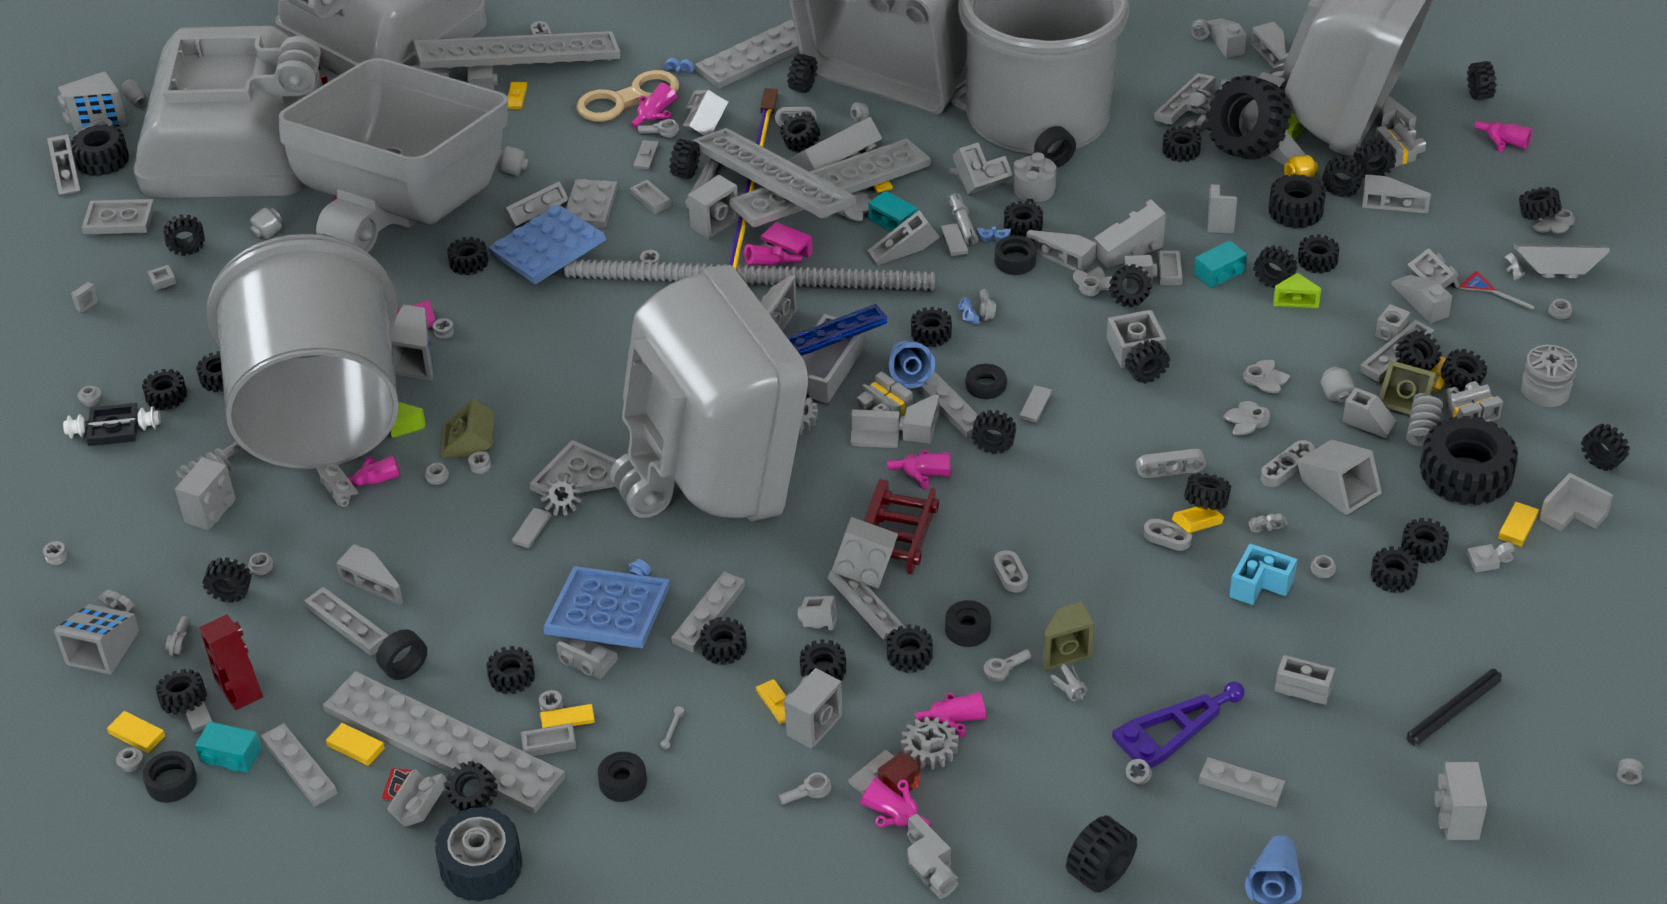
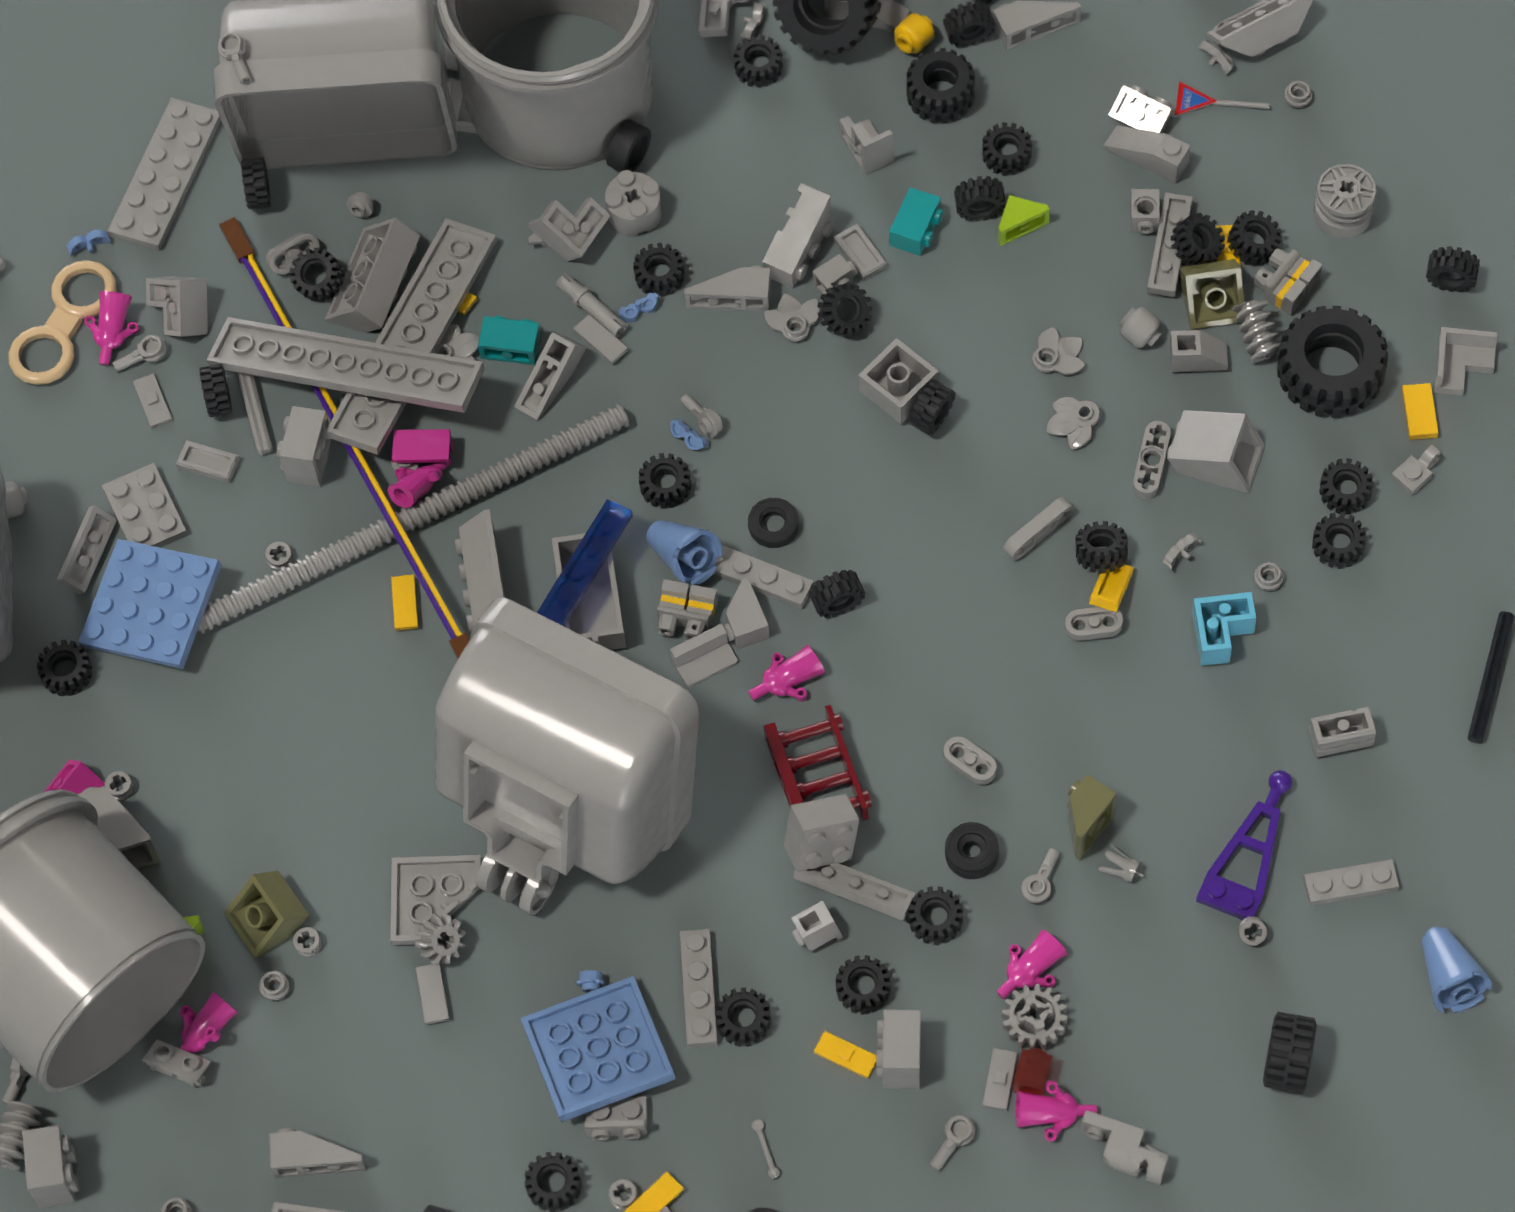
camera: 30 degrees left, 20 degrees up
black tyre [994,235,1037,275] -> none
light grey piece [1019,385,1052,423] -> none

